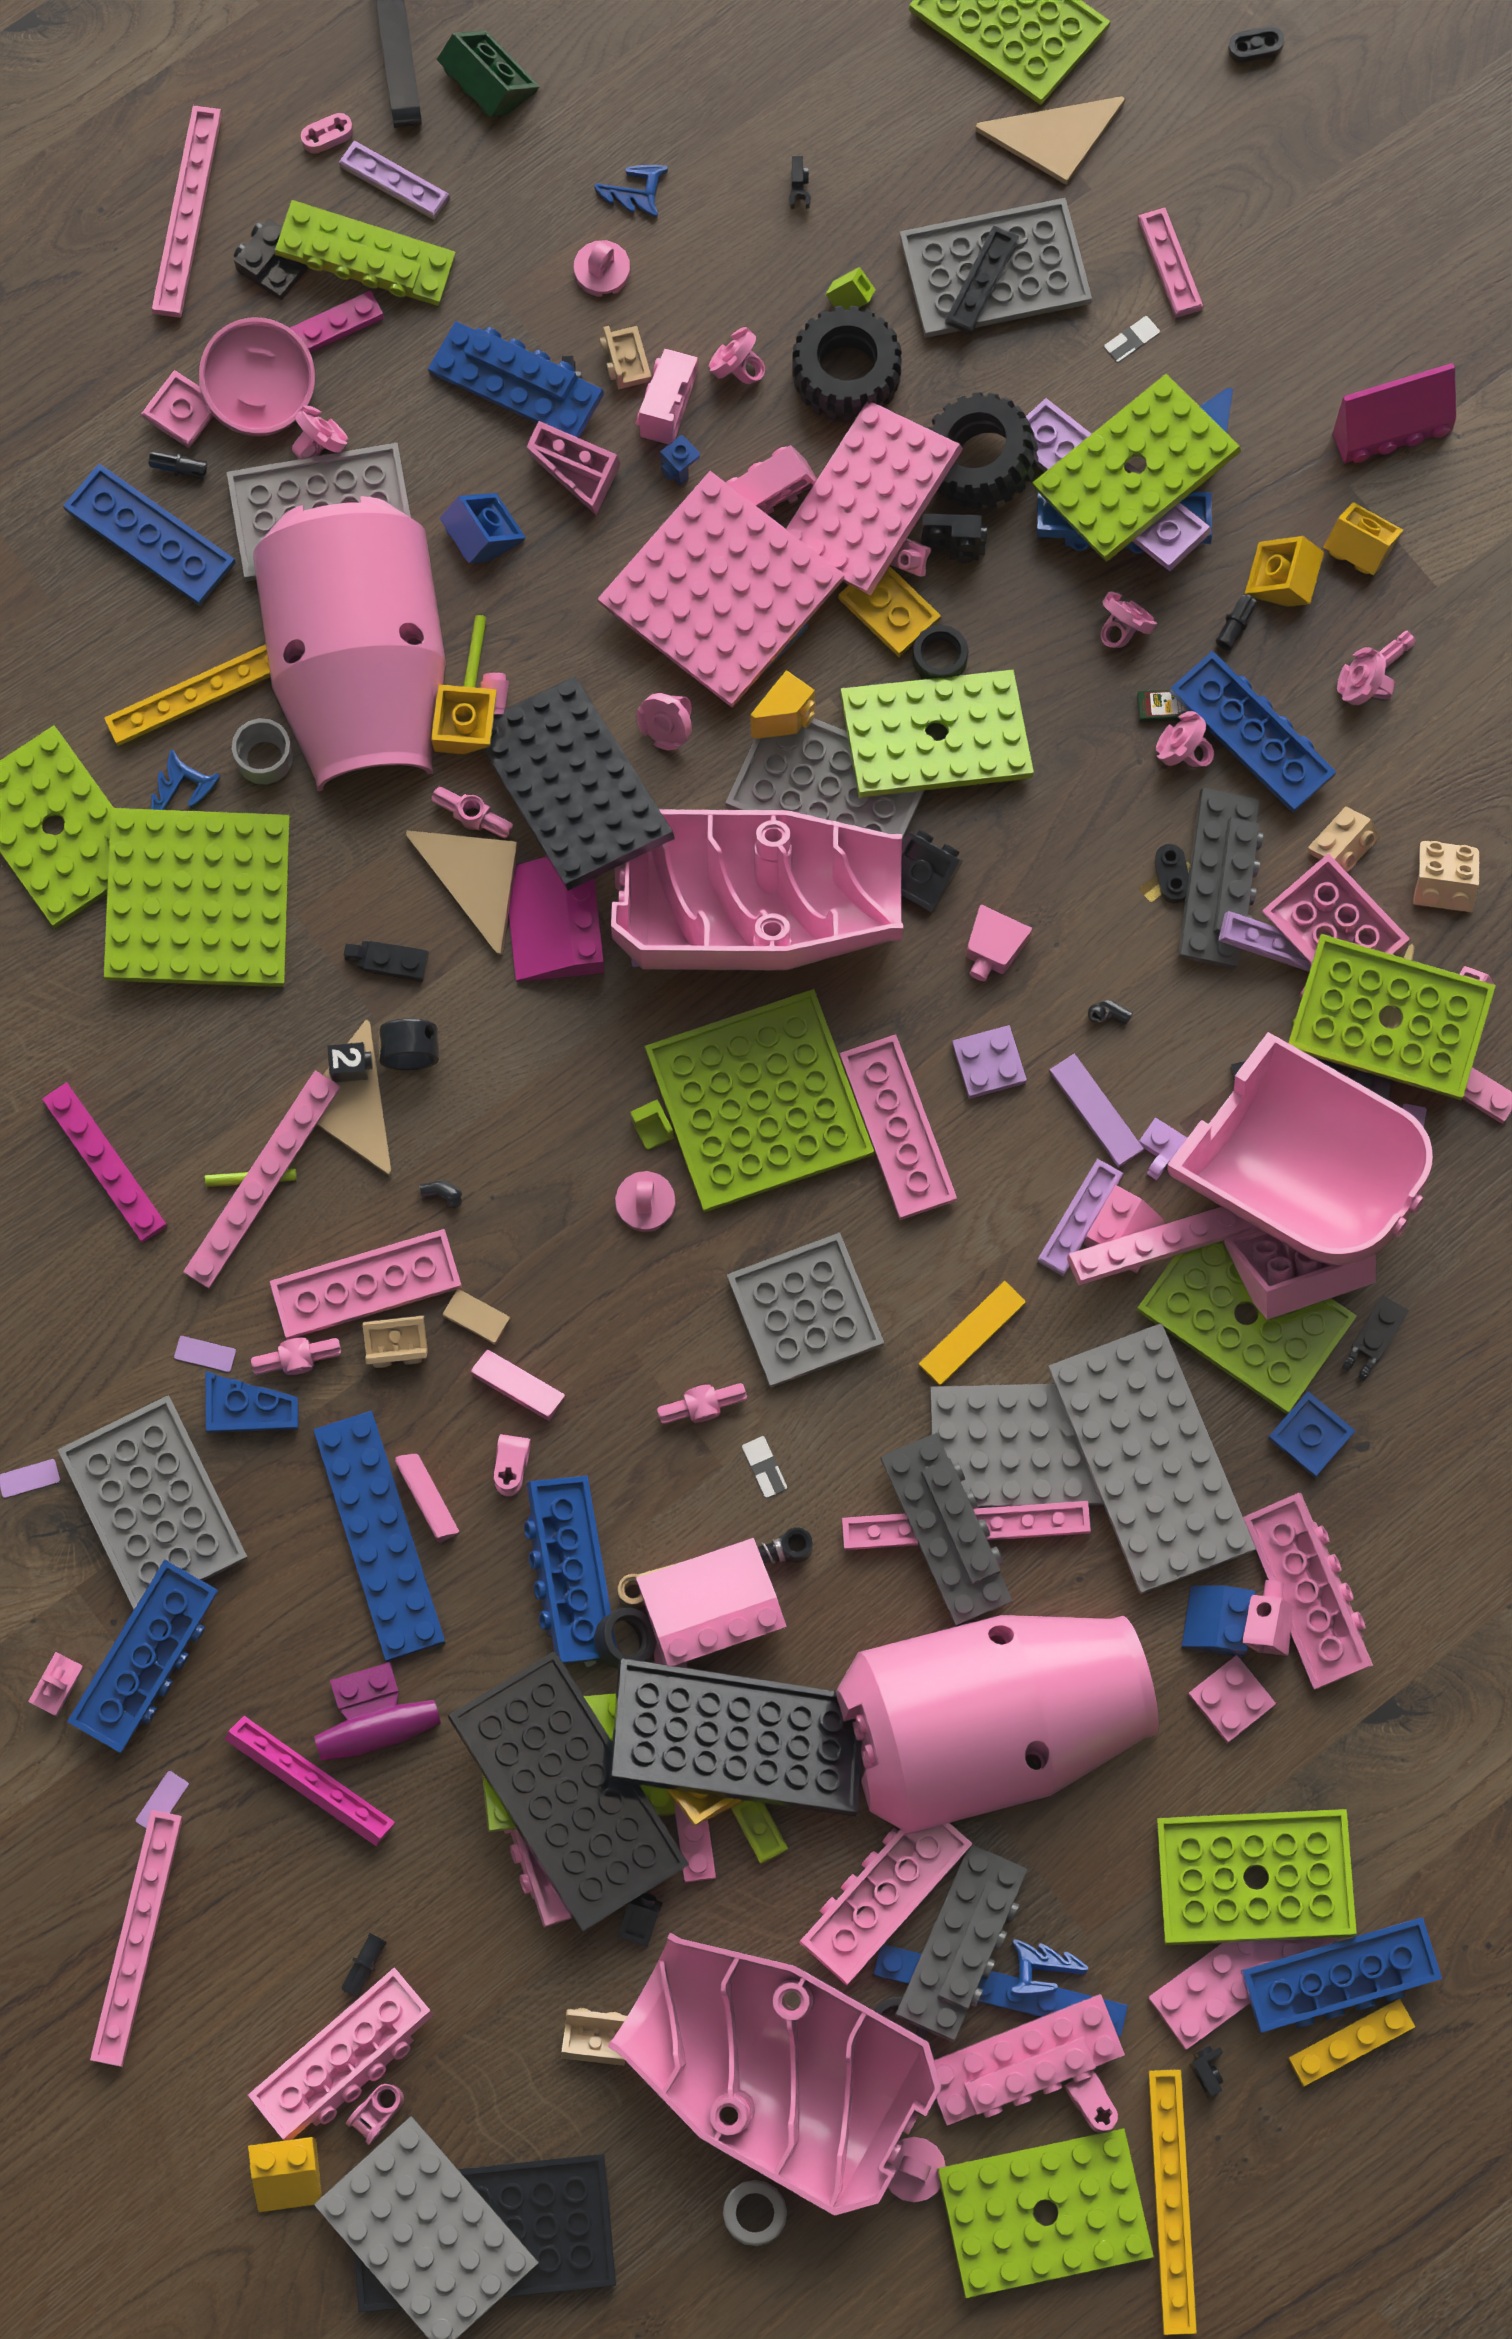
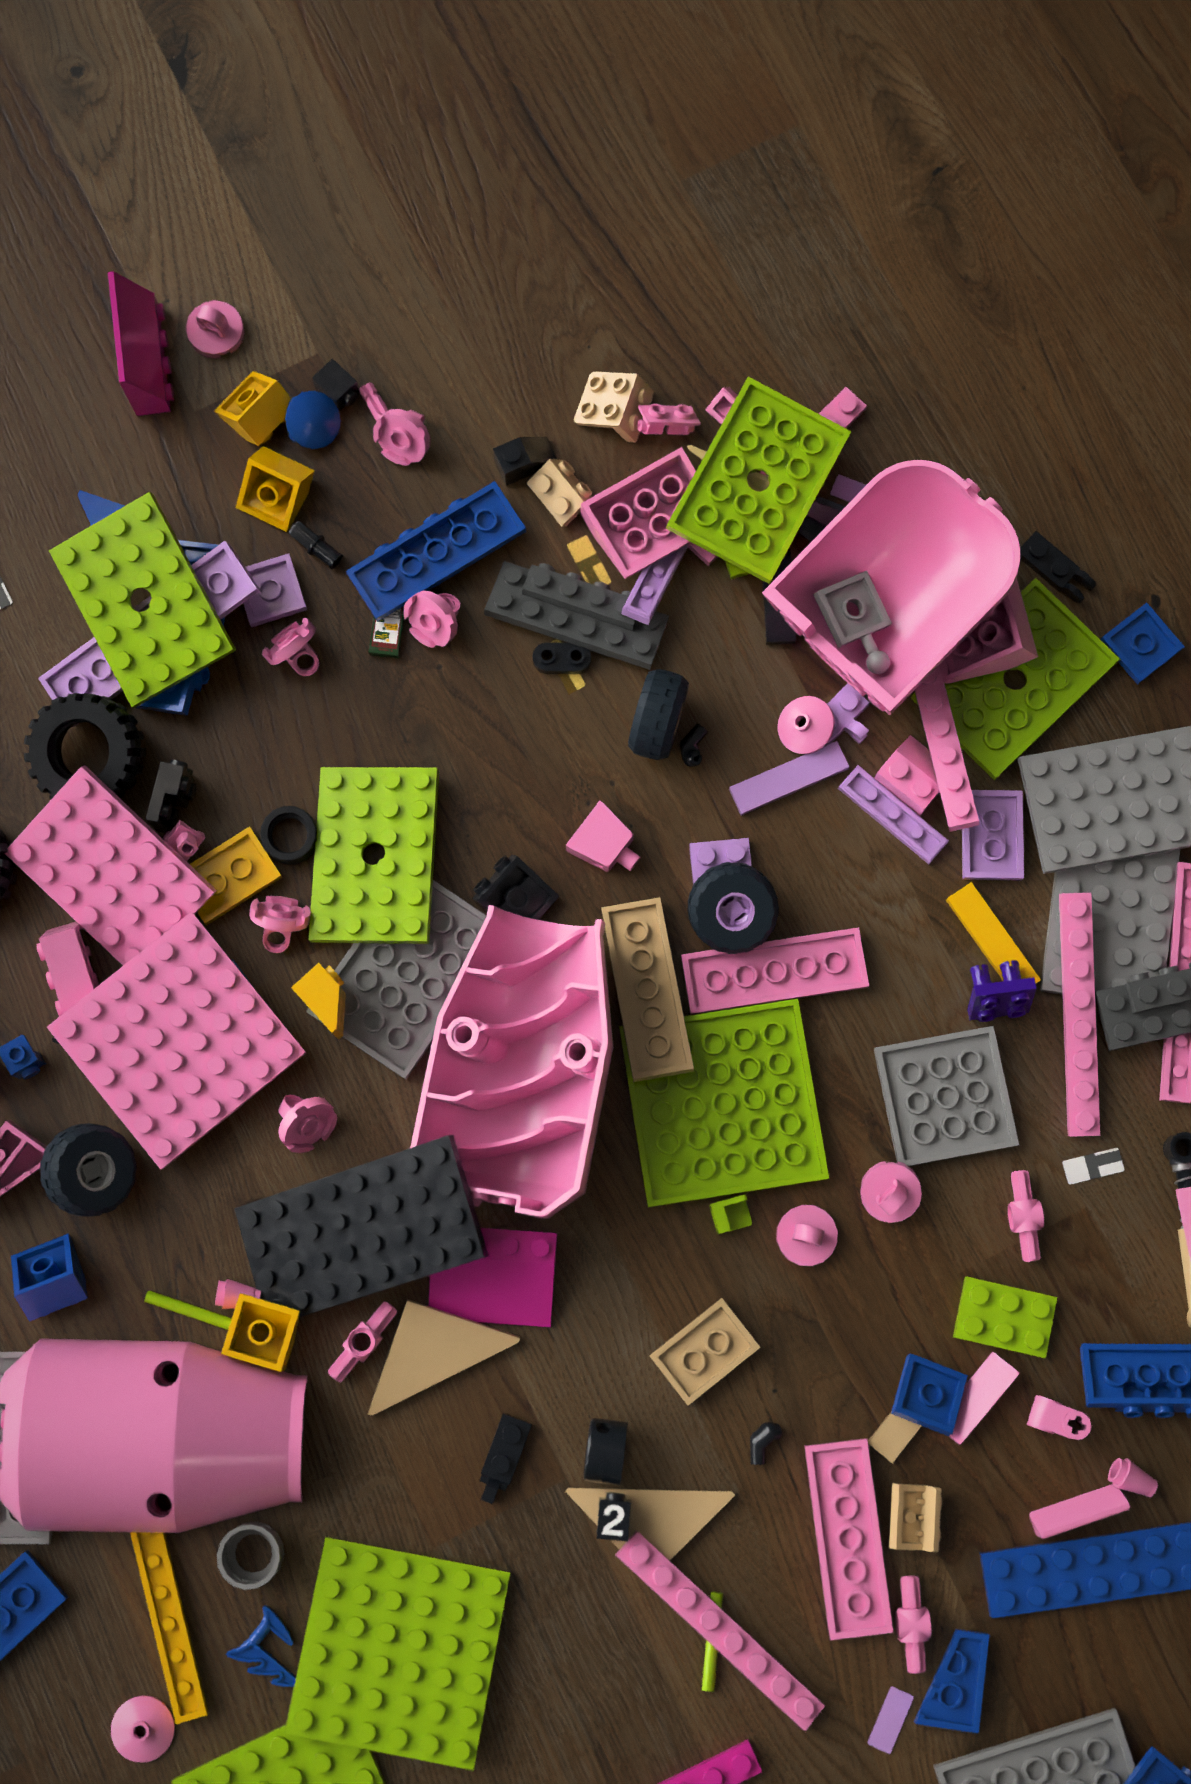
camera: 80 degrees left, 5 degrees up
none -> black wheel [40,1123,137,1217]
none -> bright pink dish [111,1696,175,1763]
none -> bright pink tile [186,300,244,359]
none -> lavender plate [243,553,307,627]
none -> bright pink tile [249,896,311,953]
none -> blue dish [285,390,341,449]
none -> black brick [312,358,360,412]
none -> black slope [493,437,557,486]
none -> clear yellow sticker [567,535,611,585]
none -> tan plate [601,897,694,1082]
none -> black wheel [628,669,689,760]
none -> bright pink hinge [637,404,701,435]
none -> tan plate [649,1298,761,1406]
none -> black wheel [688,862,779,954]
none -> bright pink dish [778,696,835,754]
none -> light grey plate [813,571,892,674]
none -> bright pink tile [860,1161,922,1223]
none -> blue plate [891,1353,968,1436]
none -> lime plate [953,1276,1057,1358]
none -> lavender plate [962,790,1024,880]
none -> dark purple plate [967,960,1037,1022]
none -> bright pink plate [1059,893,1100,1136]
none -> bright pink cone [1108,1458,1158,1498]

